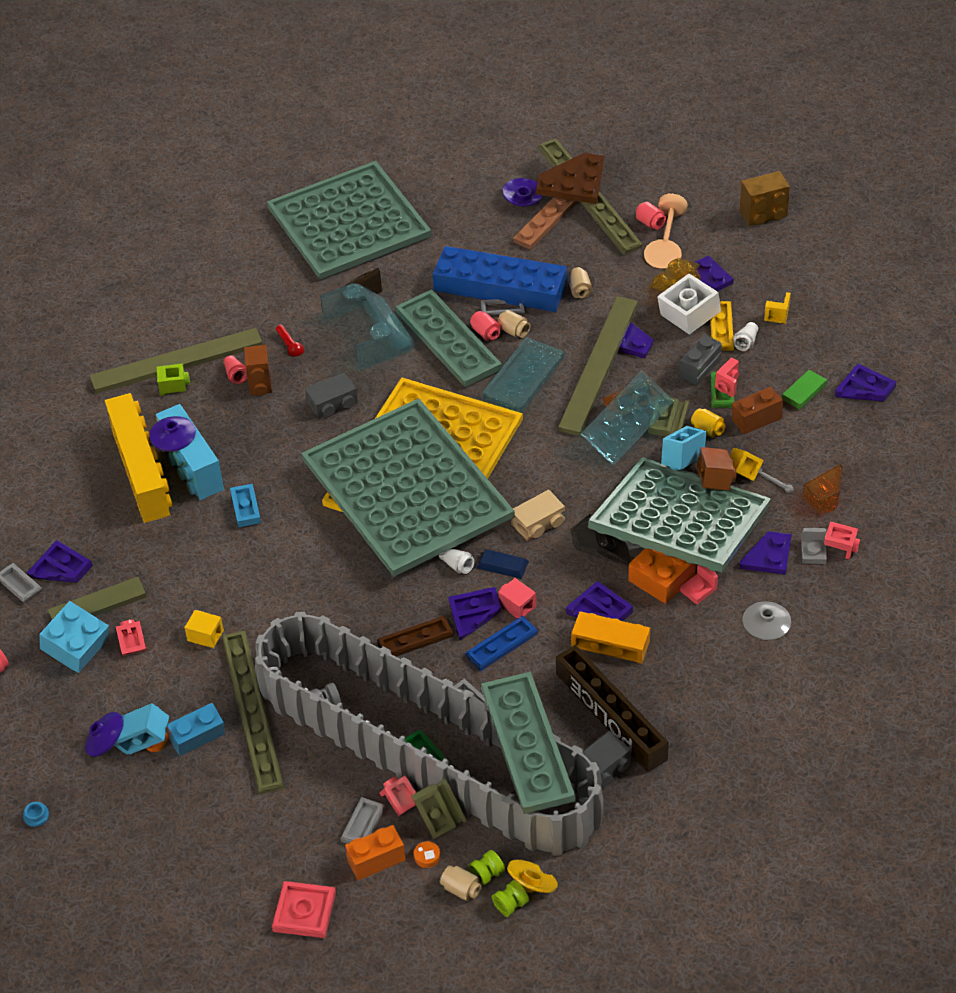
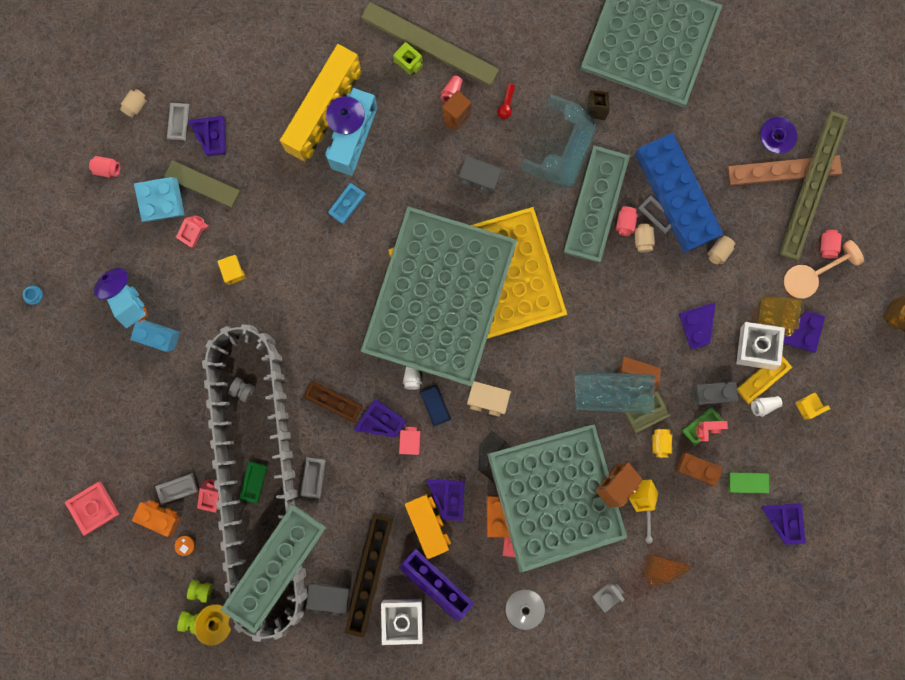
camera: 45 degrees right, 35 degrees up
olive tile [222,630,284,795] -> none
olive plate [411,778,467,839] -> none
tan brick [440,865,481,901] -> none
blue tile [465,616,538,671] -> none
clear light blue plate [482,337,564,413] -> none
reddish brown plate [536,152,605,204] -> none
olive tile [558,296,638,436] -> none
medium azure brick [661,426,706,470] -> none
dark purple wing [740,531,792,575] -> none
coral bracket [824,521,860,559] -> none
none -> white brick [381,599,423,645]
none -> dark purple brick [399,549,474,622]

